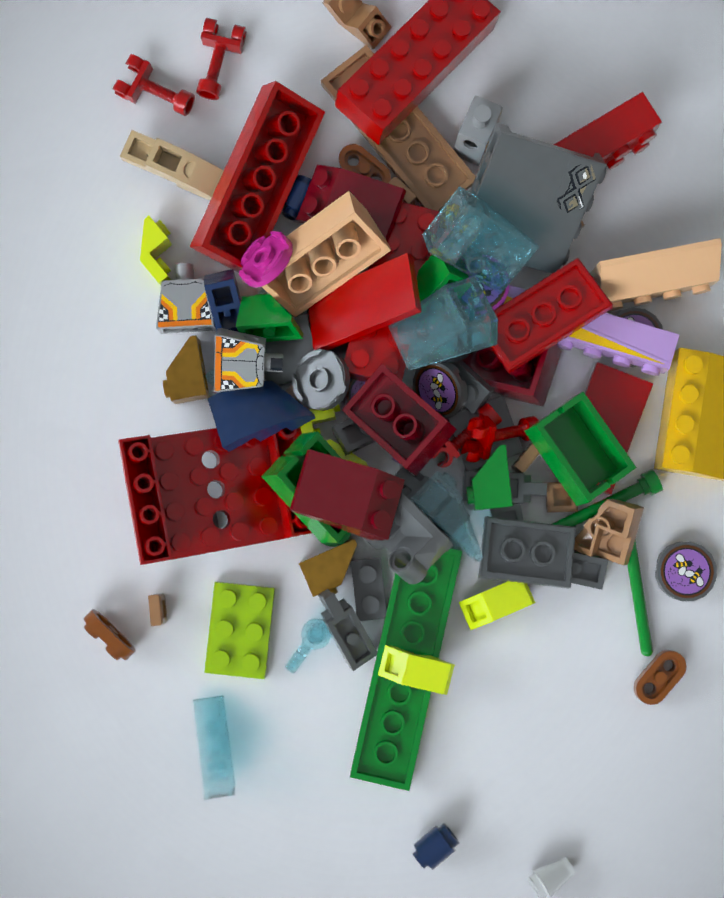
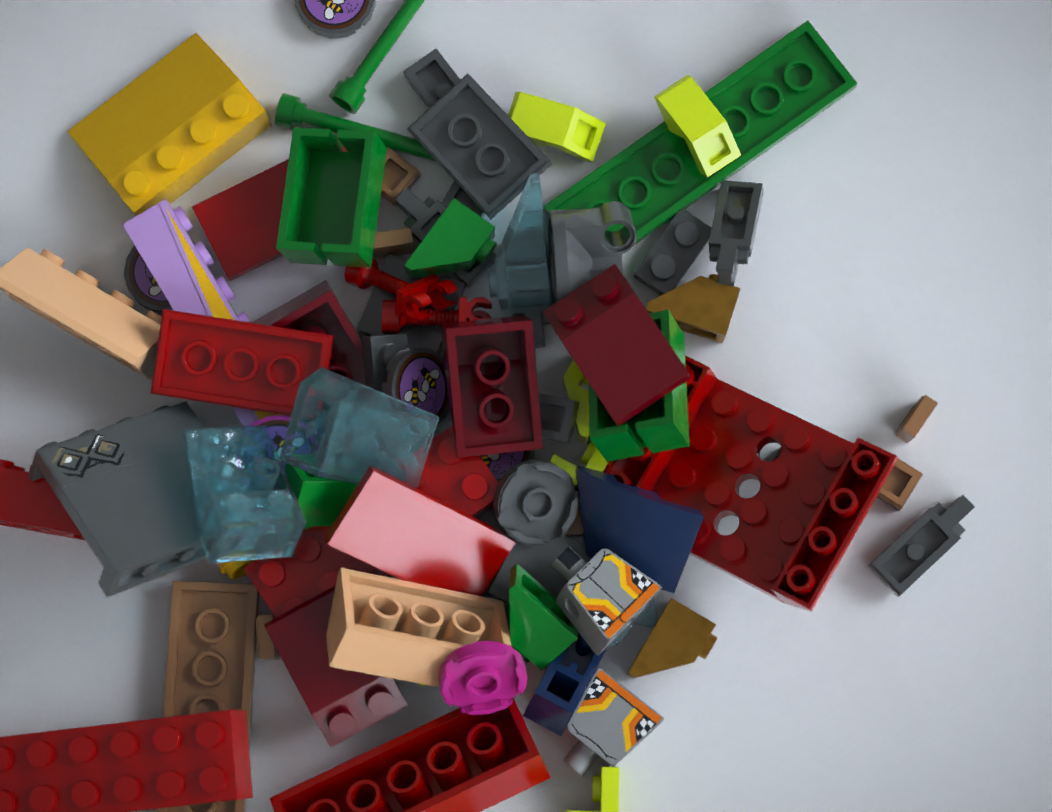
camera: 140 degrees left, 5 degrees down
dark orange plate [83,609,136,660] -> none
clear light blue slope [193,695,235,800] -> none
lime plate [204,582,275,679] -> none
dark blue brick [282,175,311,222] -> none
clear light blue plate [285,618,331,674] -> none
dark orange plate [339,144,391,183] -> none
light grey torso [454,96,503,166] -> none
medium nougat slope [574,499,644,566] -> none
none -> dark grey hinge [868,495,975,597]
none -> medium nougat tile [877,459,923,511]

